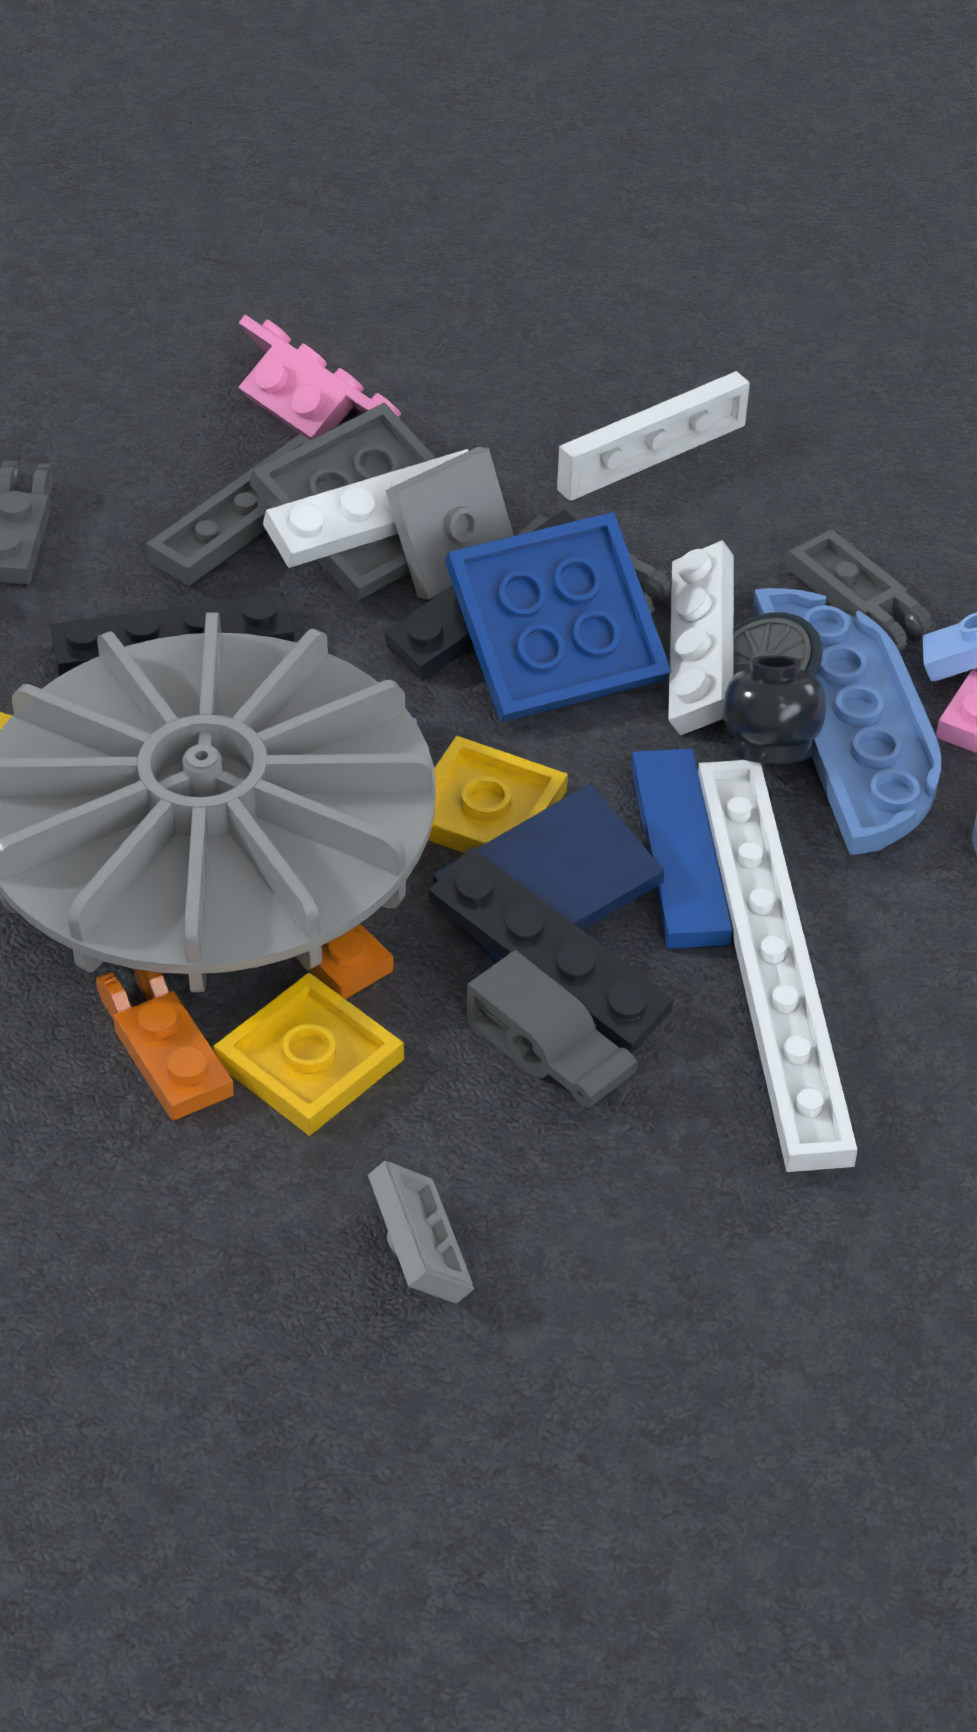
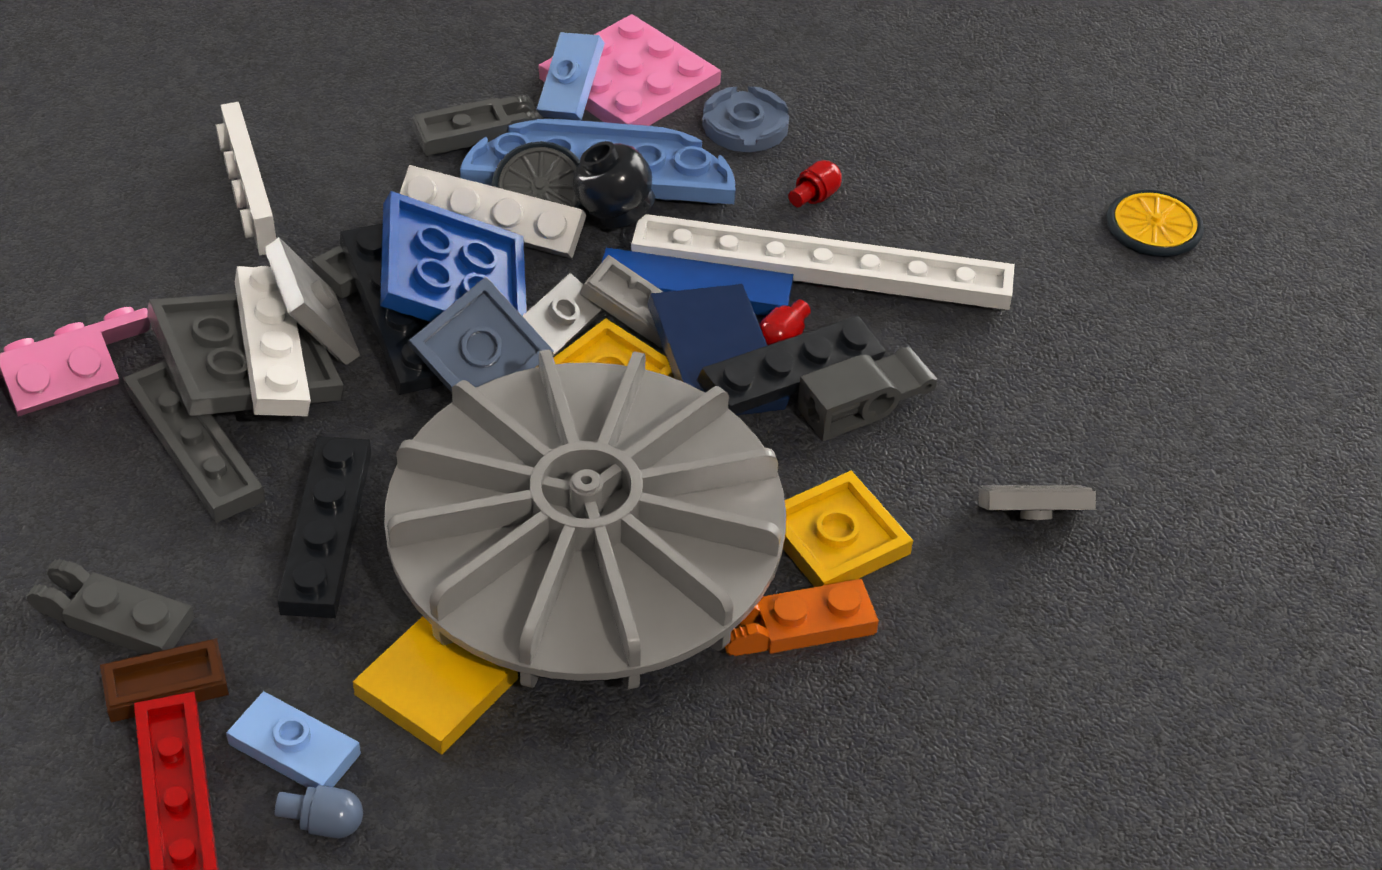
camera: 75 degrees left, 0 degrees up
none -> sand blue tile [408,276,554,393]
none -> plate [523,273,603,357]
none -> light grey plate [580,255,663,348]
none -> red cylinder [759,299,811,345]
none -> red cylinder [788,160,842,207]

